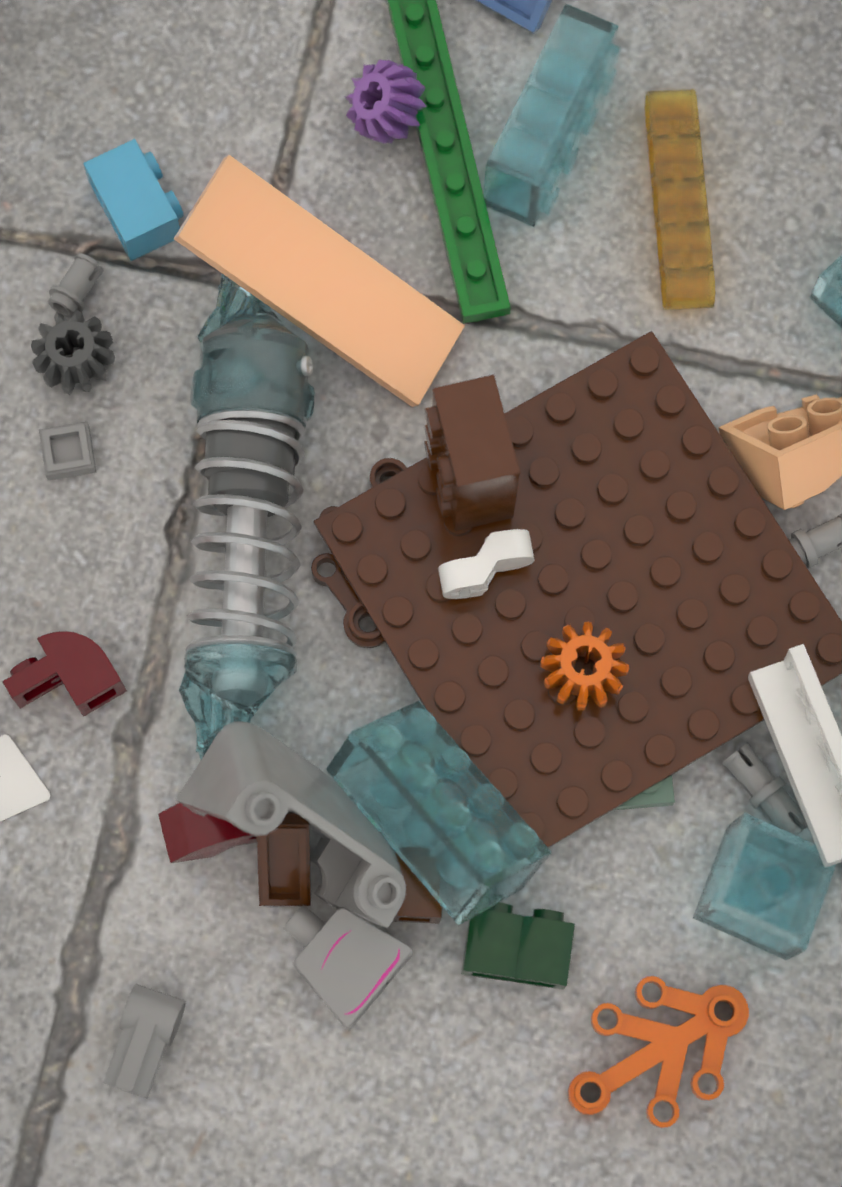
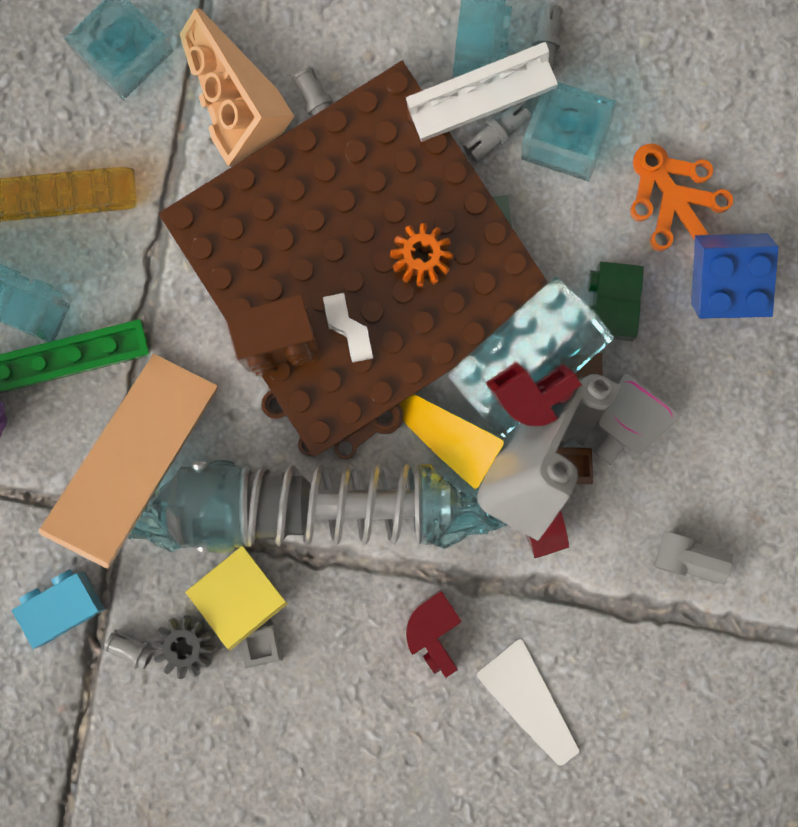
camera: 90 degrees left, 10 degrees up
none -> light yellow tile [185,546,288,650]
none -> yellow sticker [399,394,504,489]
none -> dark red brick [485,361,582,426]
none -> blue brick [691,233,779,319]

